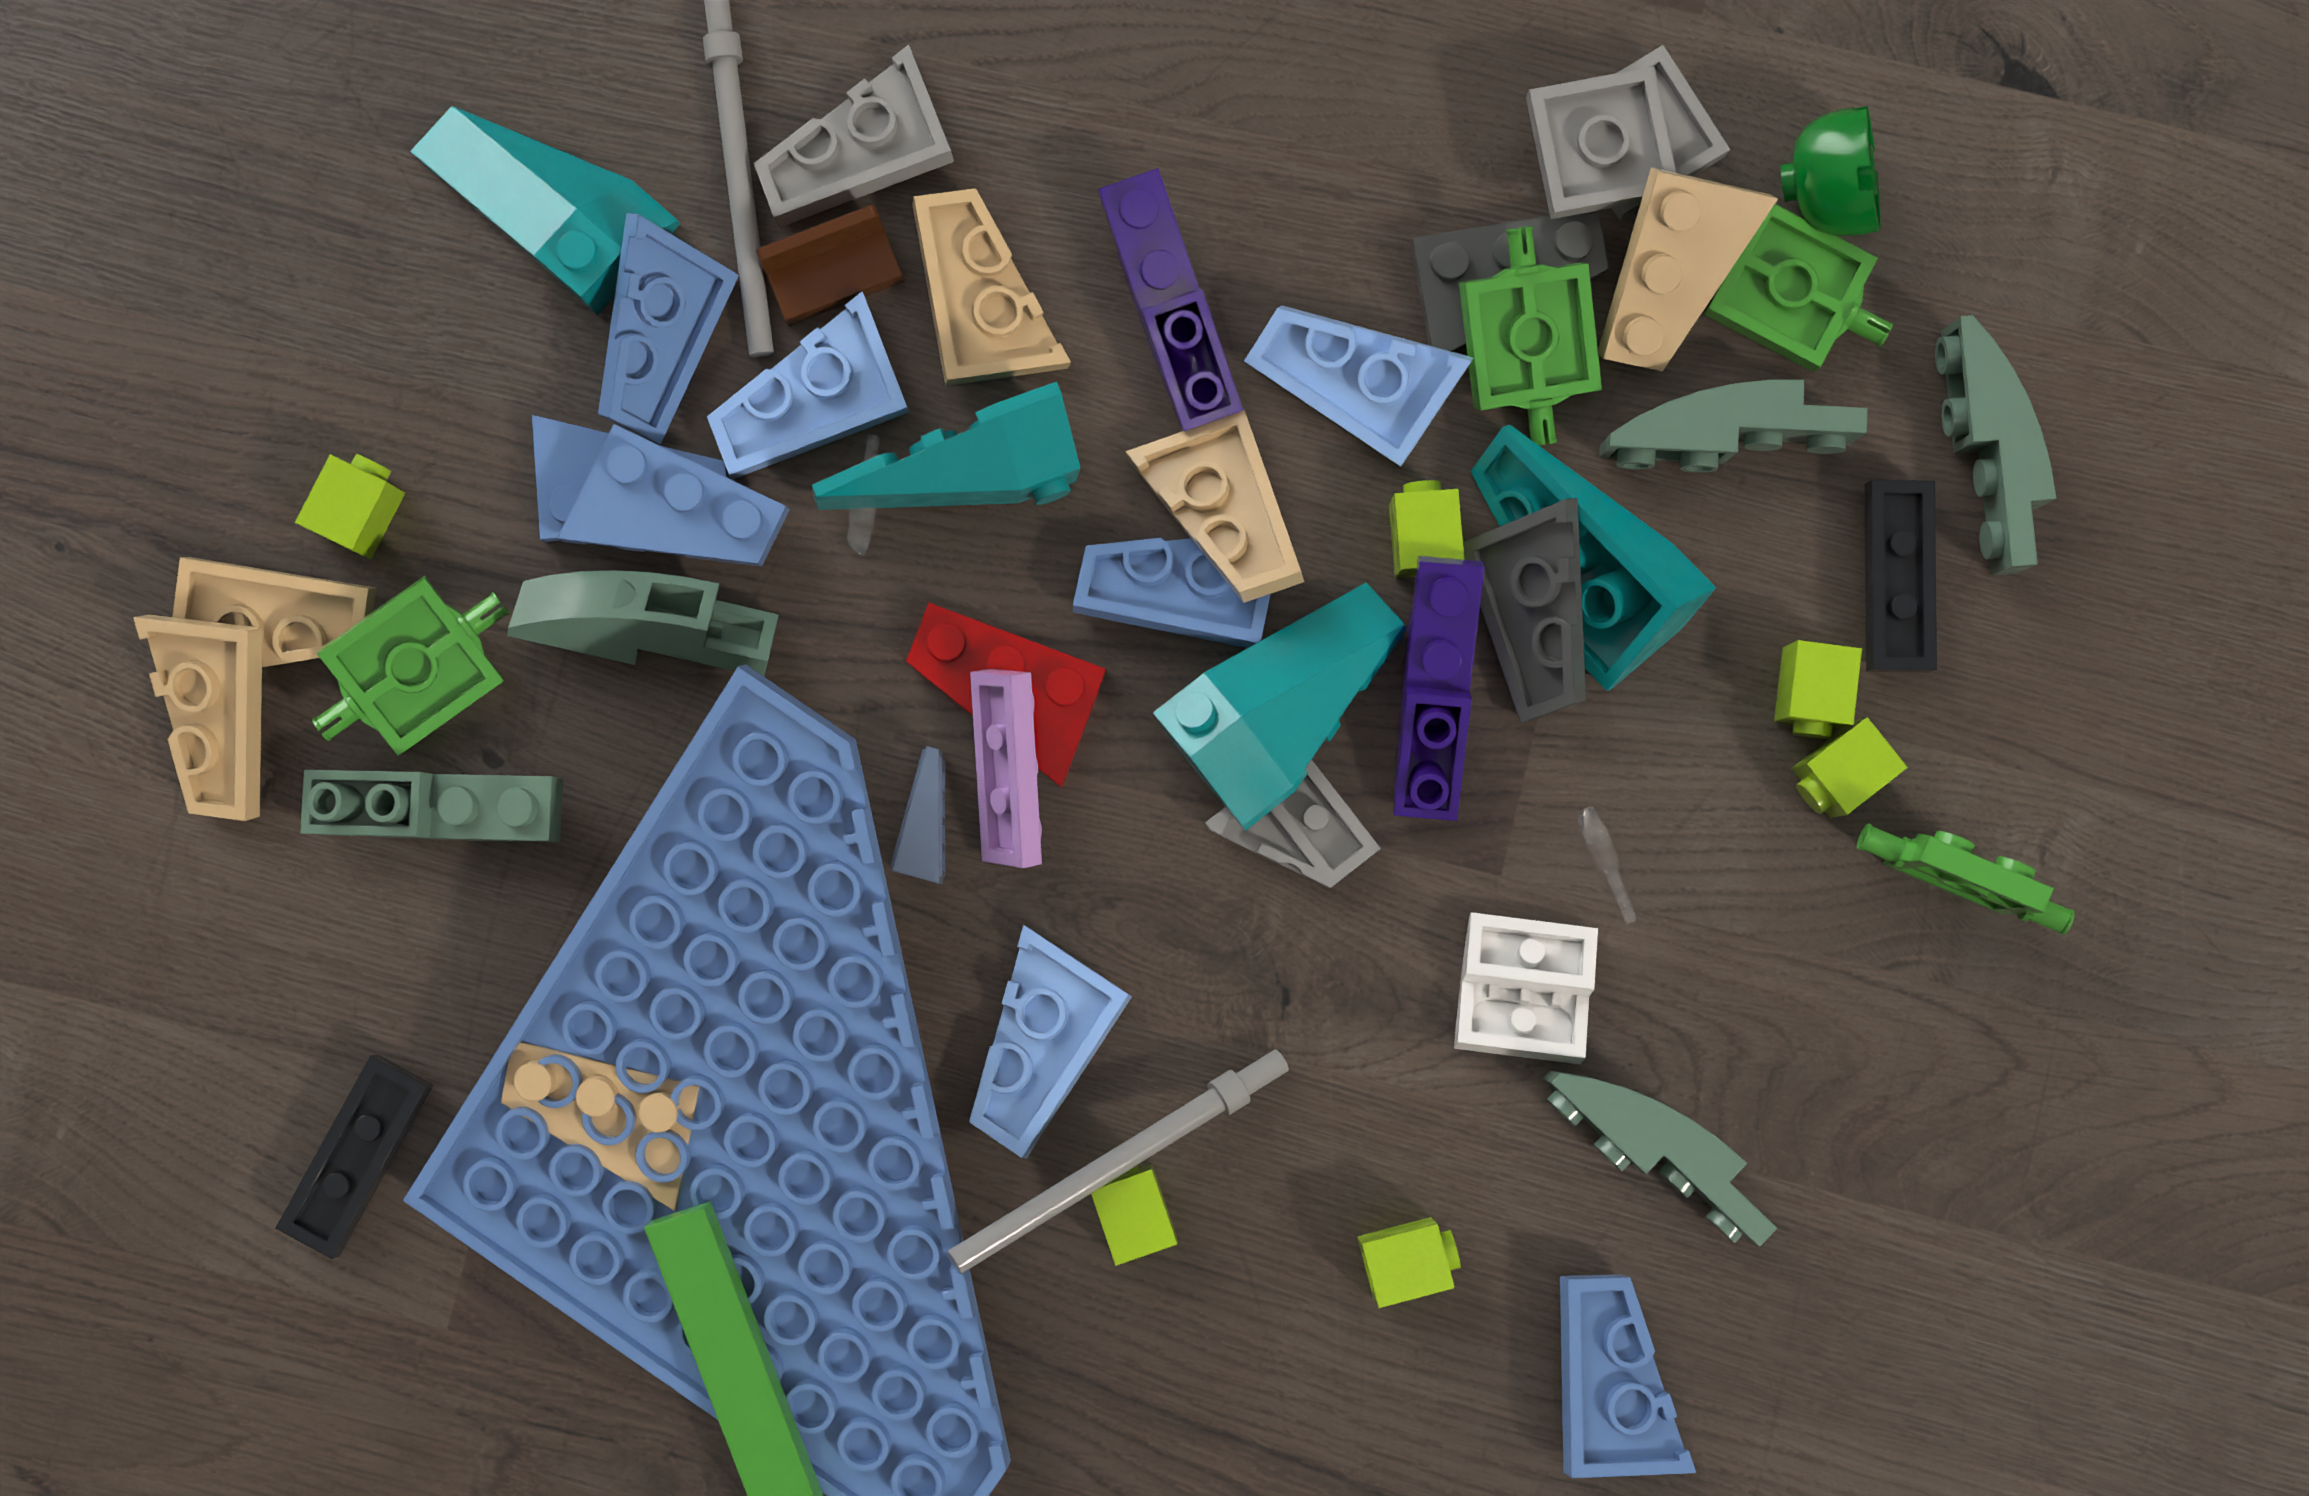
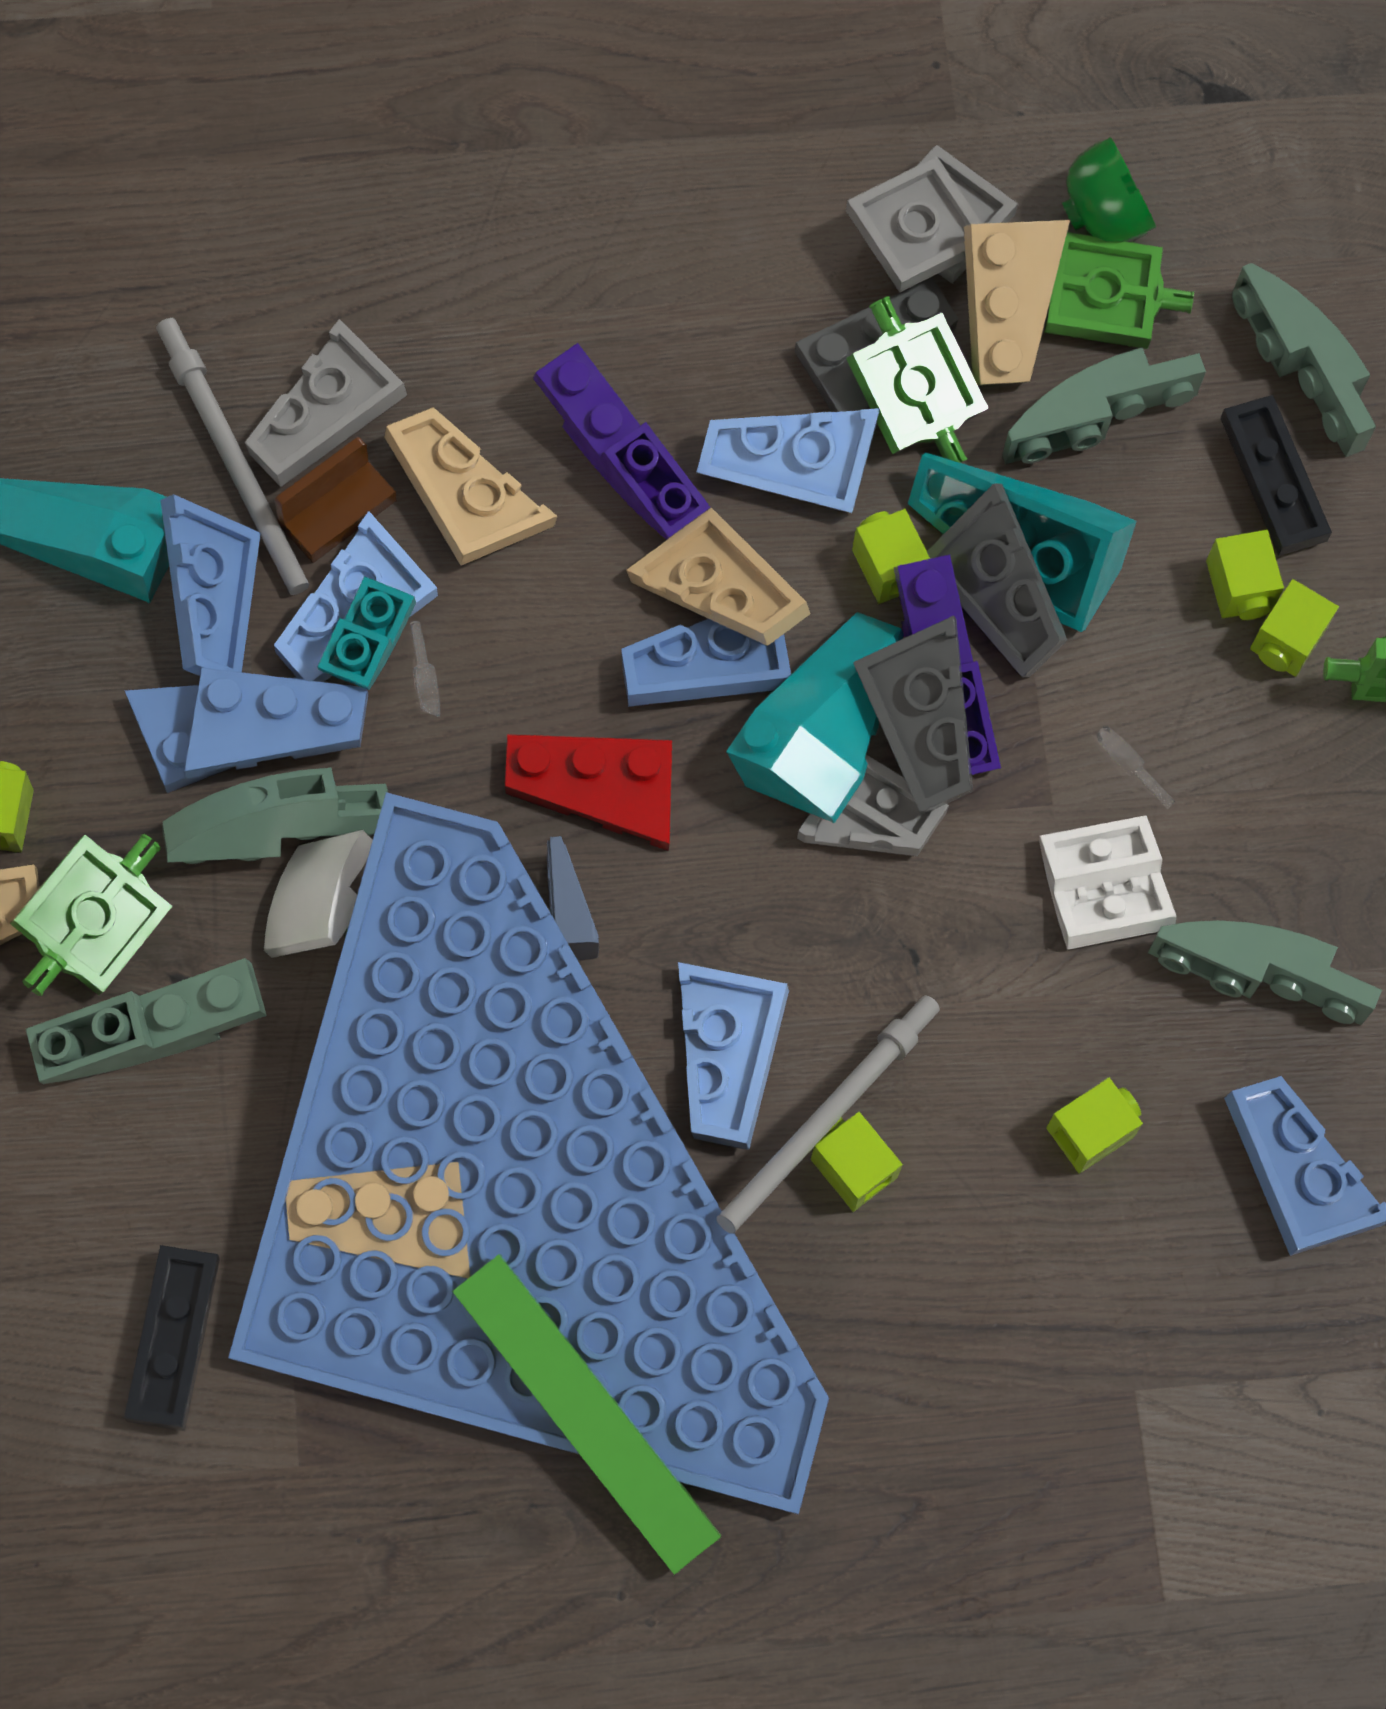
camera: 25 degrees left, 15 degrees down
teal wedge [812,381,1081,510] -> none
lavender plate [970,669,1042,868] -> none
none -> white slope [264,830,373,958]
none -> teal slope [317,576,416,690]
none -> dark grey wing [853,616,973,815]

